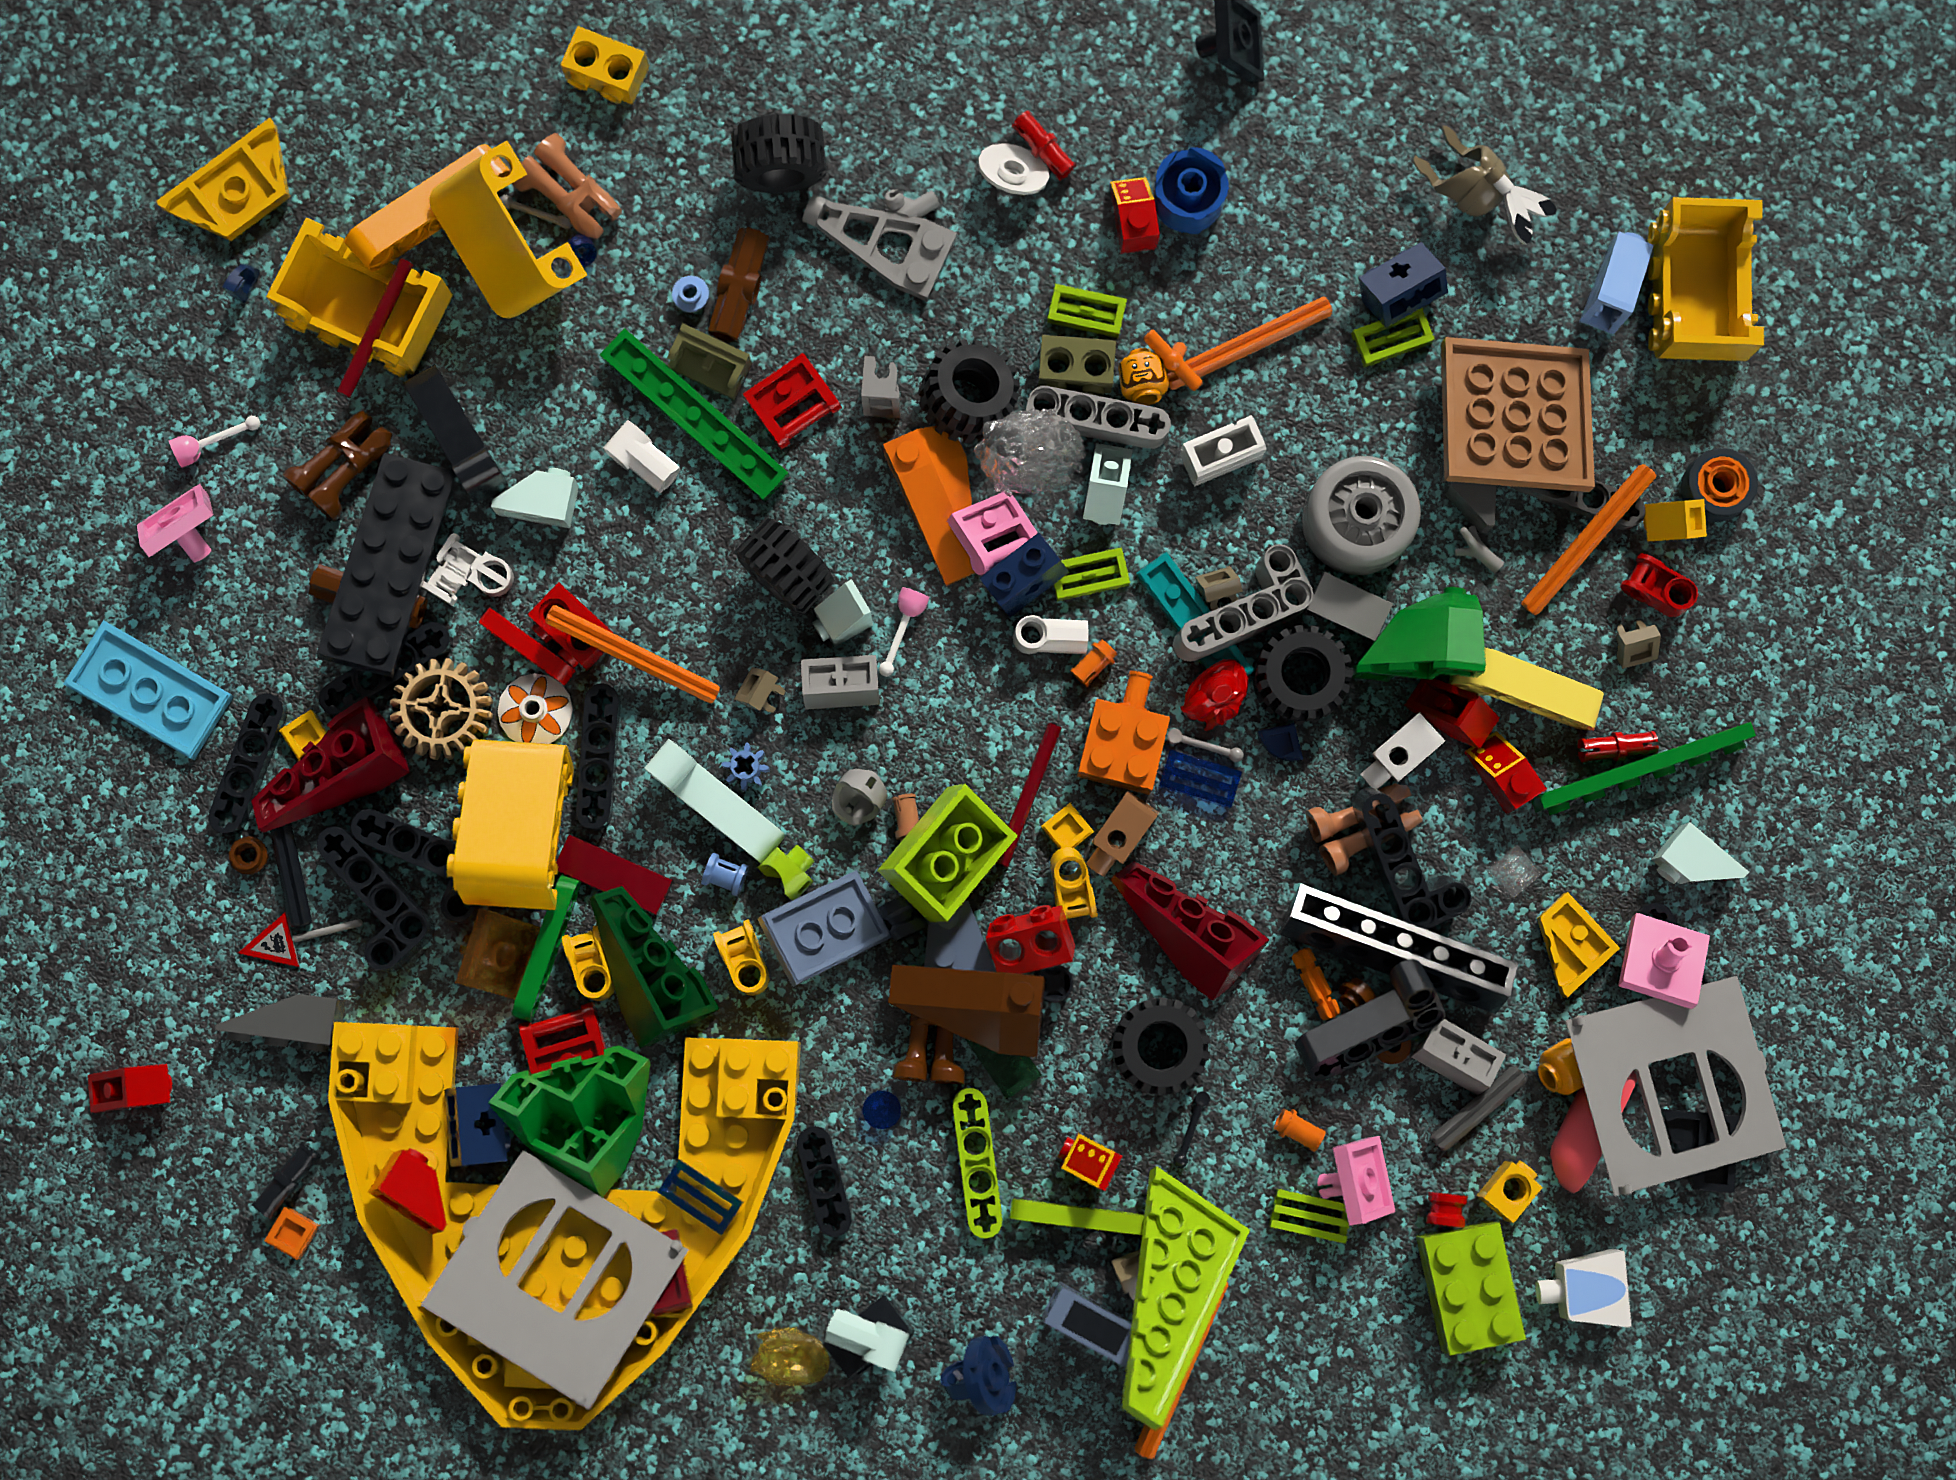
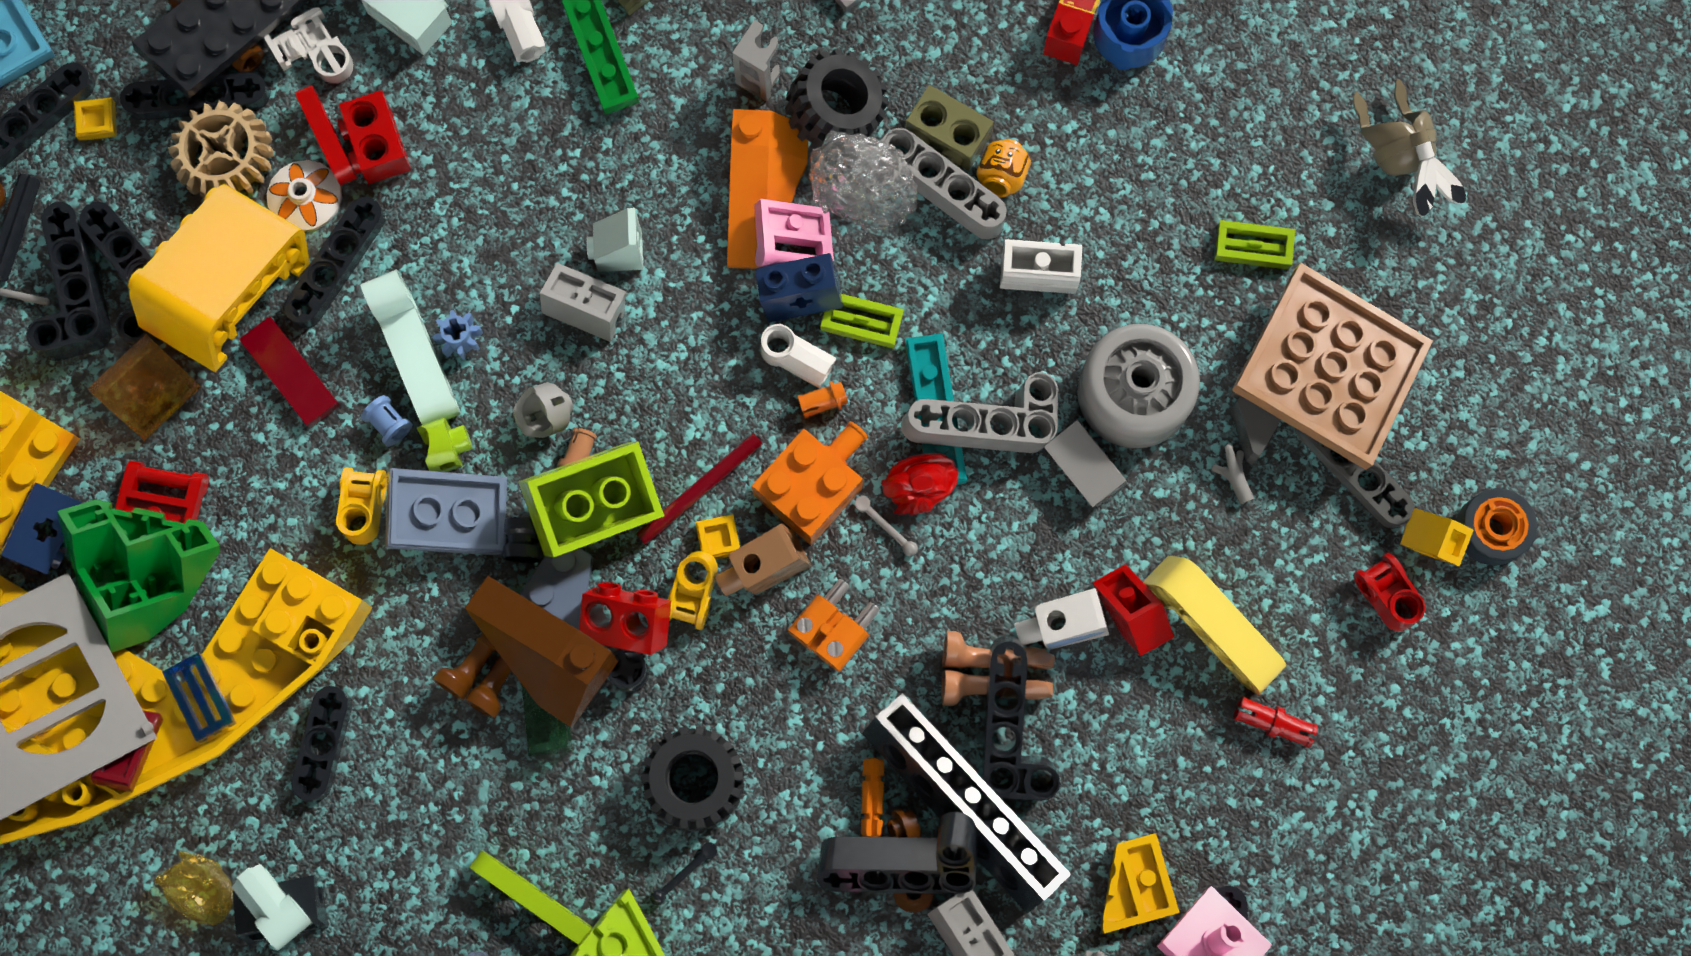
camera: 30 degrees right, 5 degrees down
dark red wedge [251,696,409,833] -> none
green beam [512,875,581,1022] -> none
orange axle [545,605,720,703] -> none
yellow piece [562,925,615,1001] -> none
dark green wedge [590,886,719,1049] -> none
dark tan tile [734,667,785,713] -> none
black tyre [735,517,835,615] -> none
red plate [743,353,842,450] -> none
clear blue tile [863,1091,901,1129] -> none
hinge [879,587,930,676] -> none
lime beam [953,1088,1002,1239] -> none
lime tile [1047,284,1127,338] -> none
red slope [1057,1133,1122,1191] -> none
light aqua slope [1083,443,1132,525] -> none
dark red wedge [1111,861,1269,1001] -> none
orange piece [1143,330,1203,391] -> none
clear blue tile [1159,750,1242,809] -> none
orange axle [1167,297,1333,390] -> none
dark tan tile [1195,566,1243,611] -> none
black tyre [1253,625,1353,725] -> none
dark blue tile [1257,723,1303,762] -> none
orange pin [1274,1109,1326,1152] -> none
green brick [1352,587,1486,682] -> none
dark blue brick [1358,242,1448,328] -> none
red slope [1464,731,1547,814] -> none
clear tile [1486,845,1542,899] -> none
orange axle [1522,464,1656,615] -> none
green plate [1531,722,1756,816] -> none
light blue slope [1580,231,1654,335] -> none
dark tan tile [1616,620,1661,669] -> none
yellow windscreen [1648,197,1764,361] -> none
light aqua slope [1651,822,1749,884] -> none
none -> orange piece [787,579,880,673]

